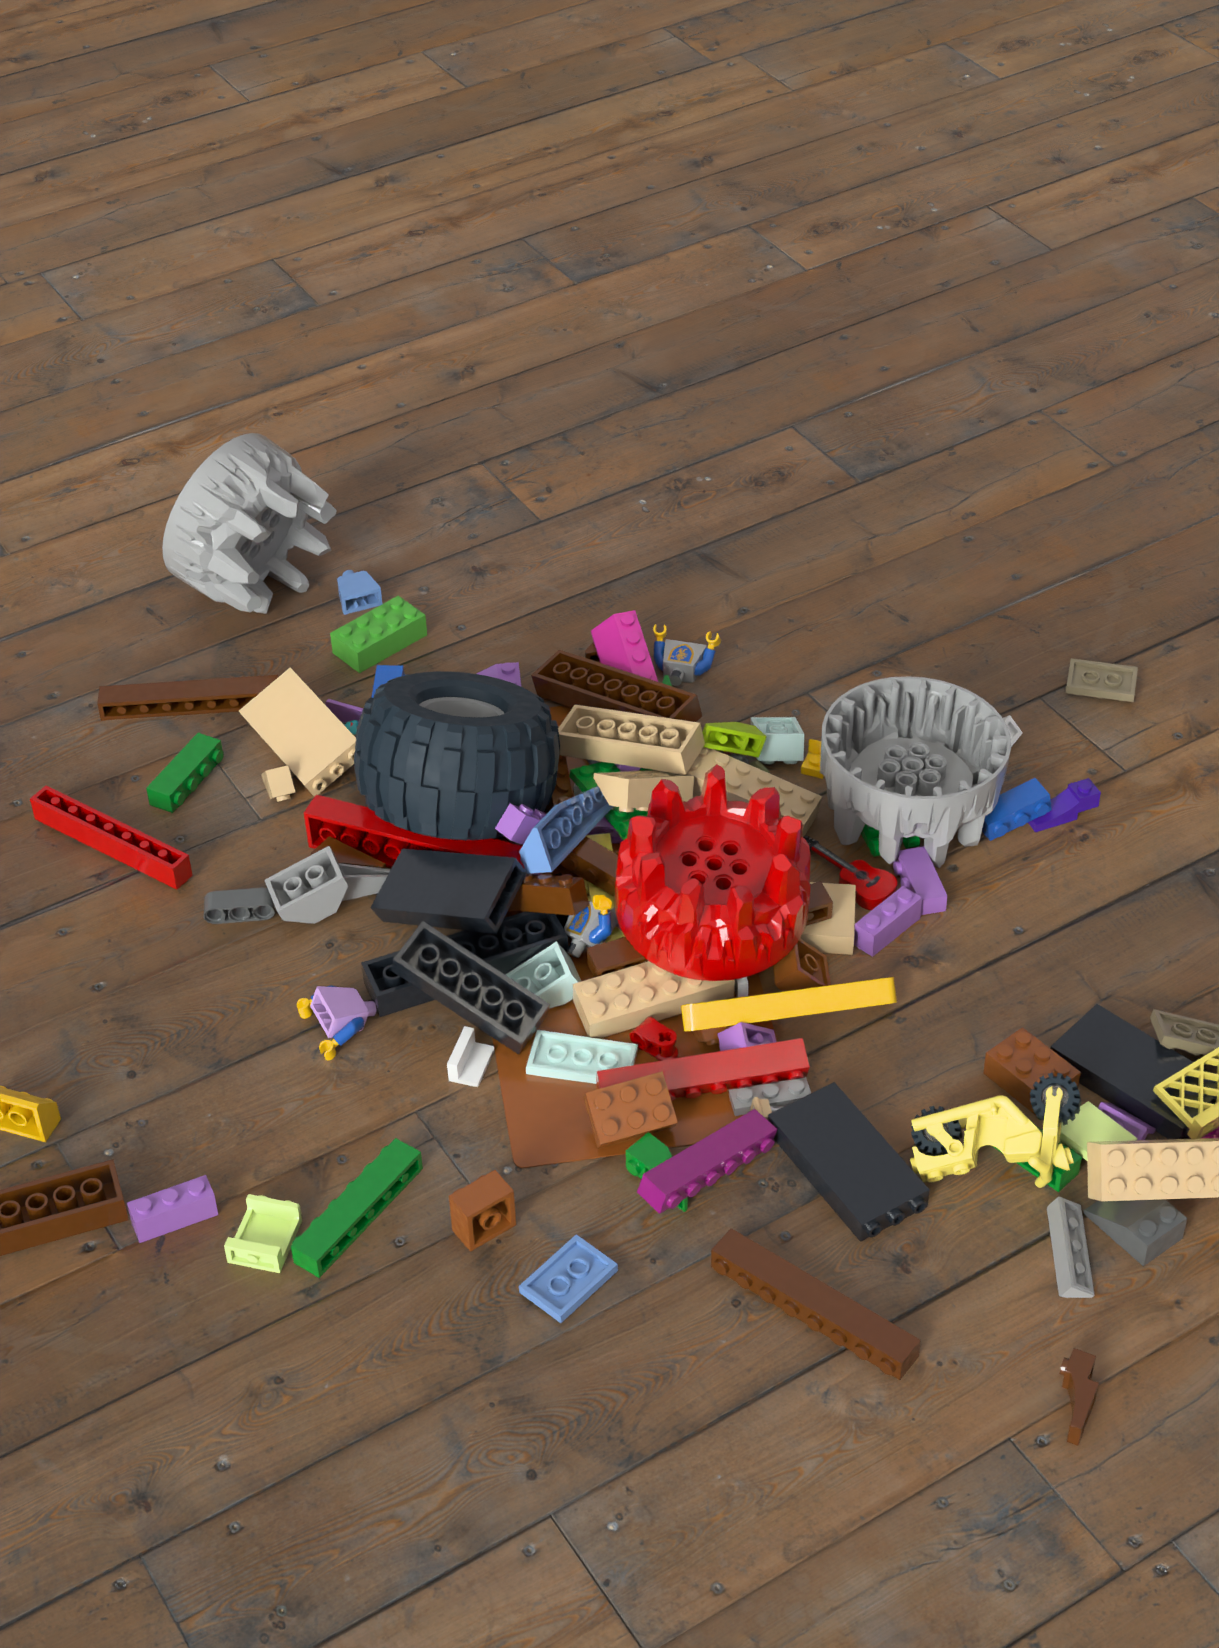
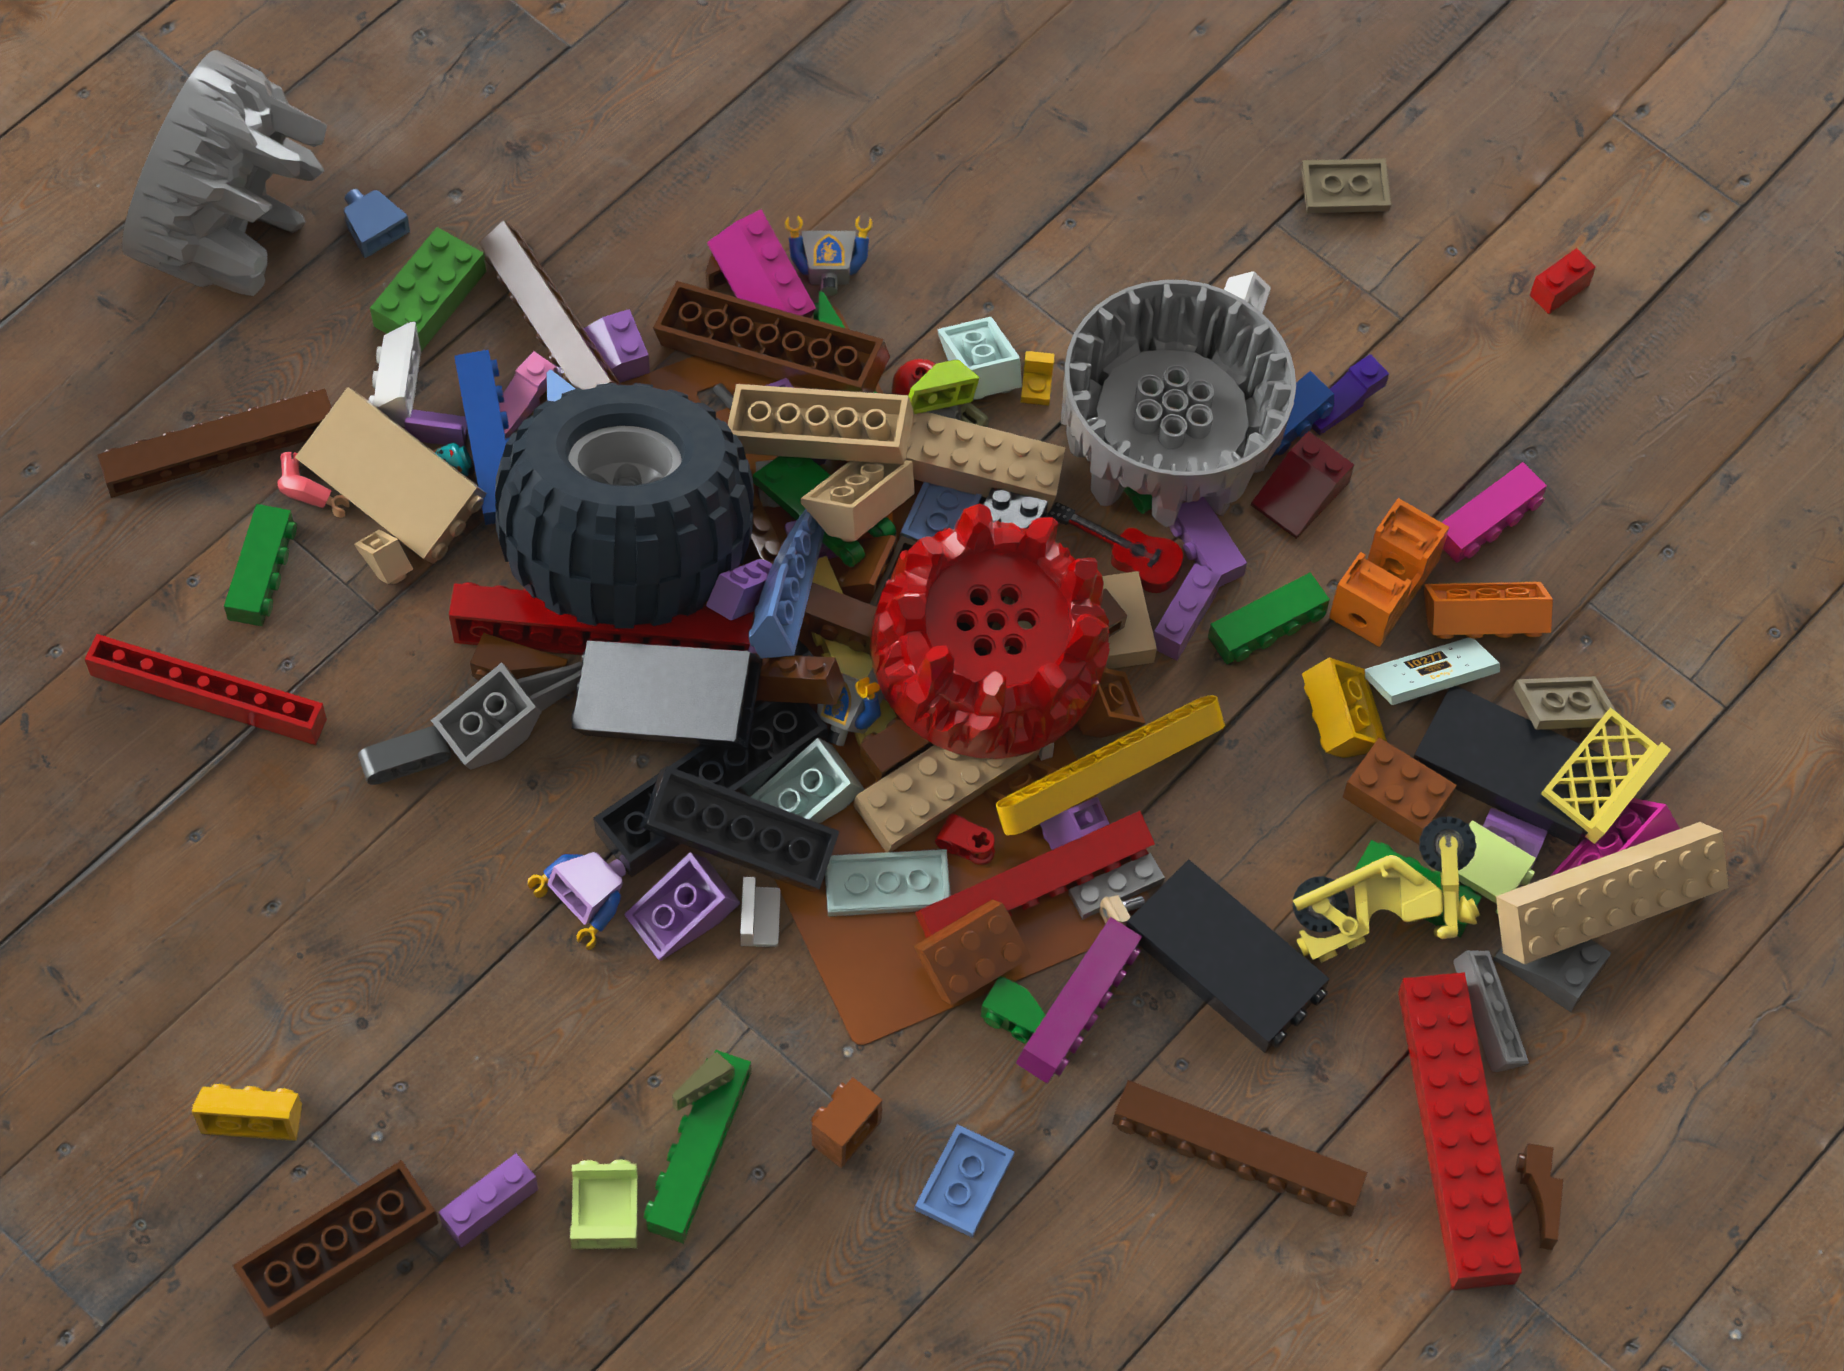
camera: 20 degrees left, 20 degrees up
none -> coral arm [277,452,349,518]
none -> white slope [369,322,421,427]
none -> brick [478,221,621,390]
none -> medium lavender slope [624,852,741,961]
none -> olive slope [672,1052,734,1111]
none -> green brick [1208,572,1330,665]
none -> dark red slope [1251,431,1354,539]
none -> yellow slope [1302,657,1387,758]
none -> orange piece [1329,498,1450,647]
none -> light aqua tile [1365,637,1500,705]
none -> red brick [1398,972,1522,1290]
none -> orange slope [1424,582,1553,639]
none -> dark pink brick [1442,462,1547,563]

